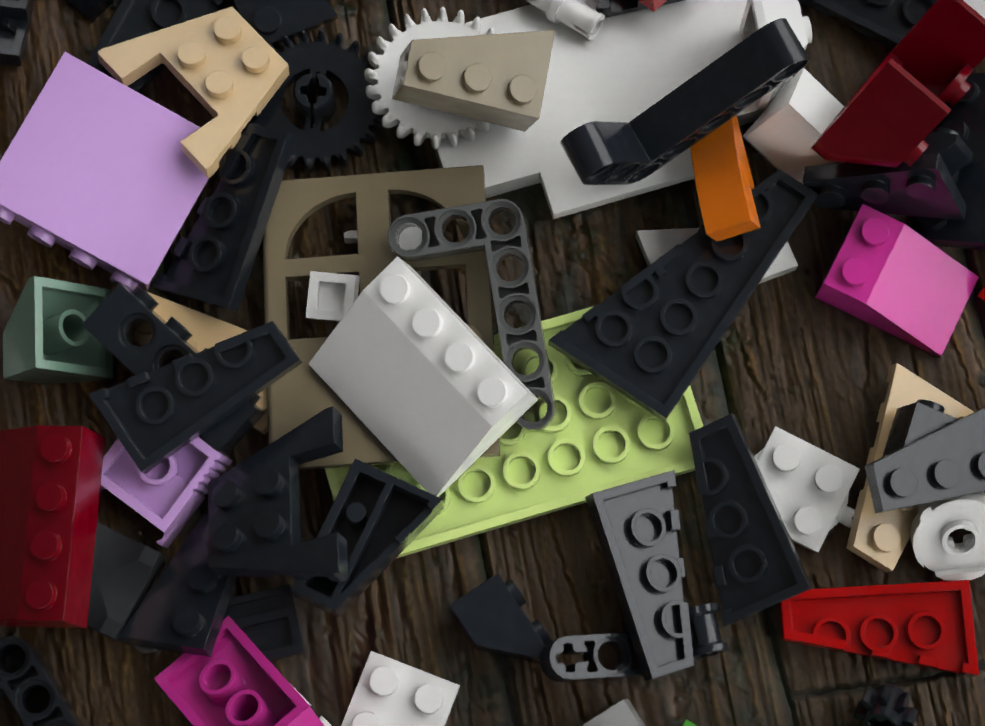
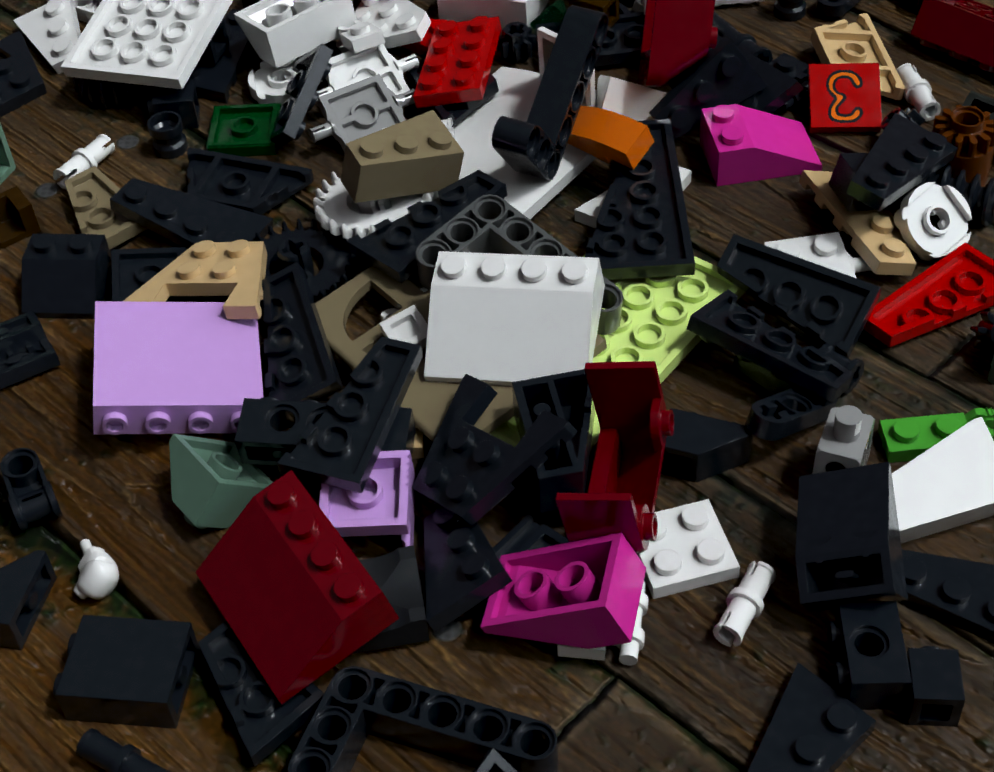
camera: 30 degrees left, 30 degrees down
none -> black wing [346,170,508,284]
none -> dark red windscreen [556,361,674,555]

